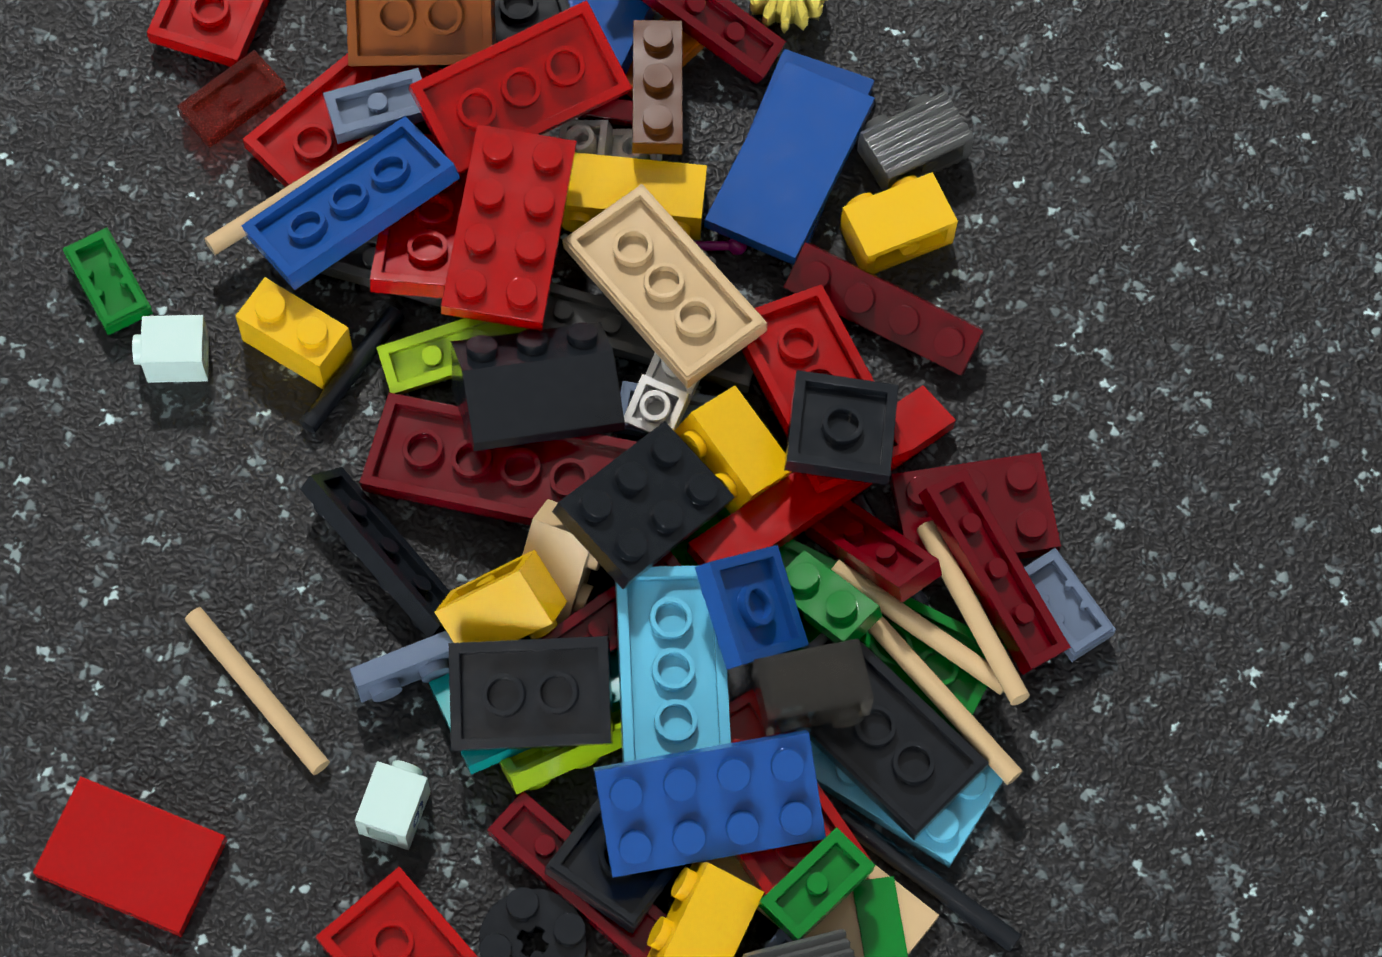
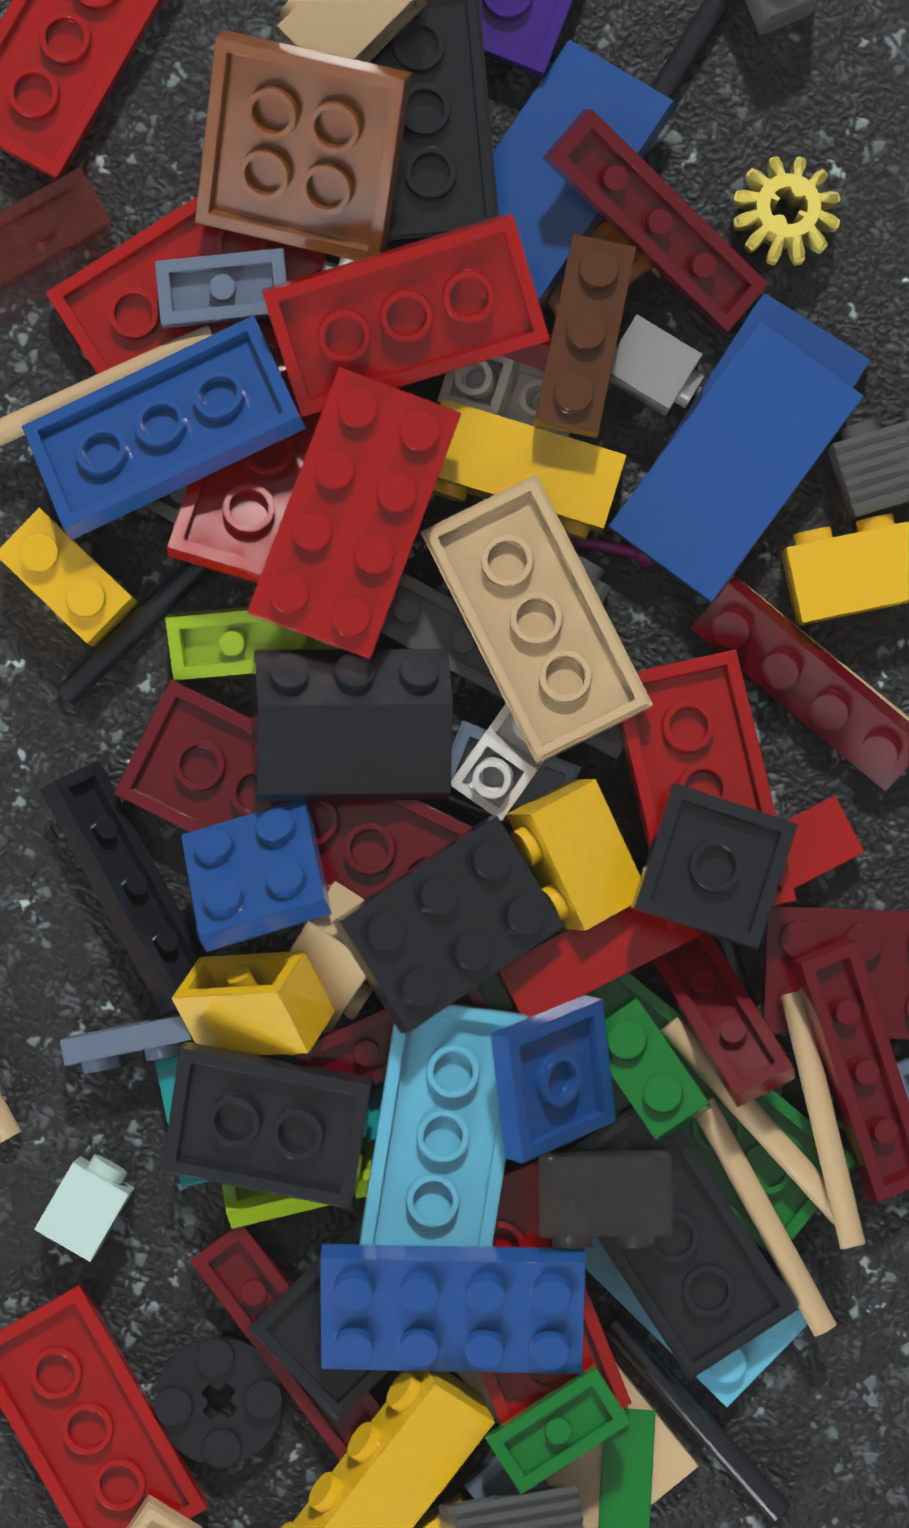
camera: 20 degrees right, 20 degrees up
none -> blue plate [181,801,332,951]
none -> light grey brick [609,314,704,417]

